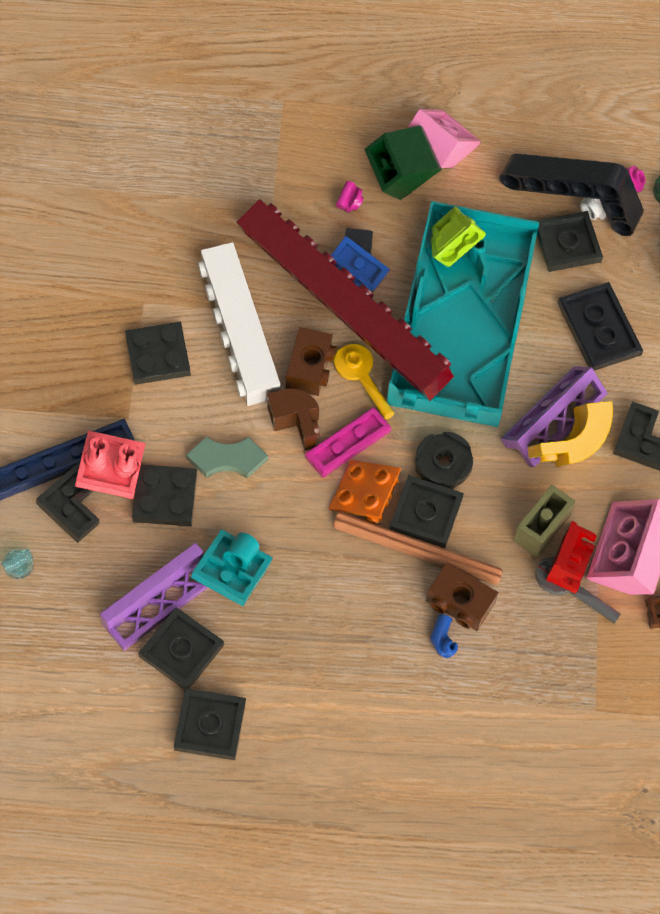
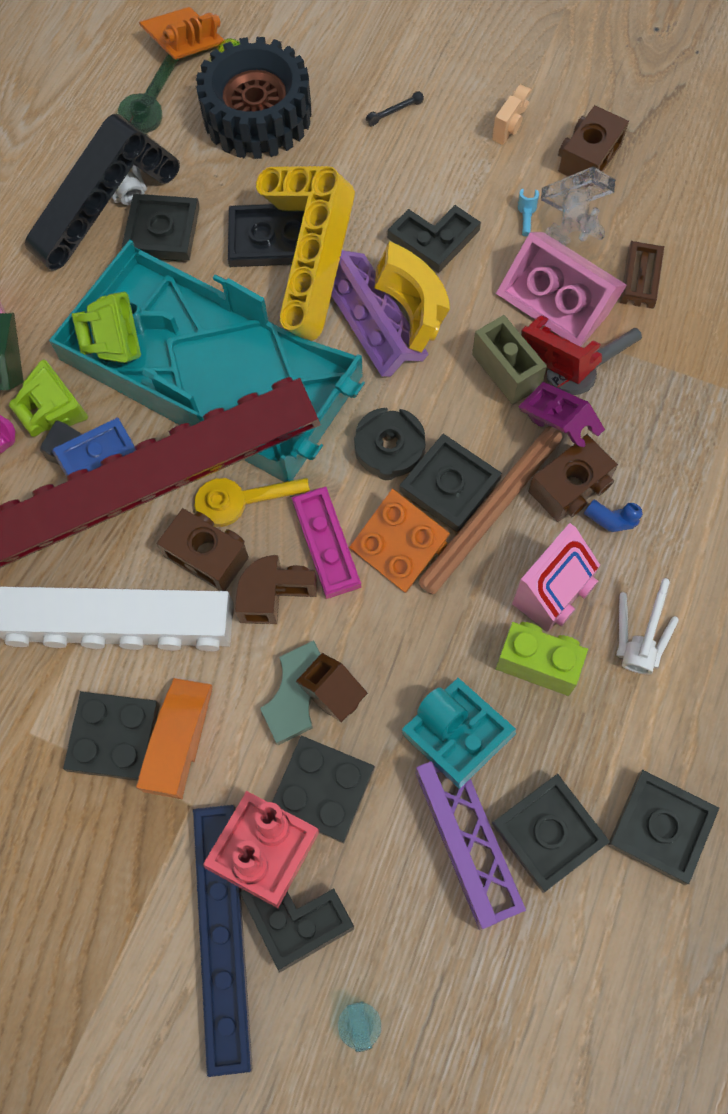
camera: 65 degrees left, 5 degrees up
none -> lime piece [9,360,88,437]
none -> orange slope [136,678,213,799]
none -> yellow beam [256,166,355,341]
none -> reddish brown brick [296,653,368,723]
none -> lime brick [495,622,588,696]
none -> bright pink slope [512,523,600,632]
none -> magenta hinge [518,382,605,447]
none -> white plant [616,578,679,675]

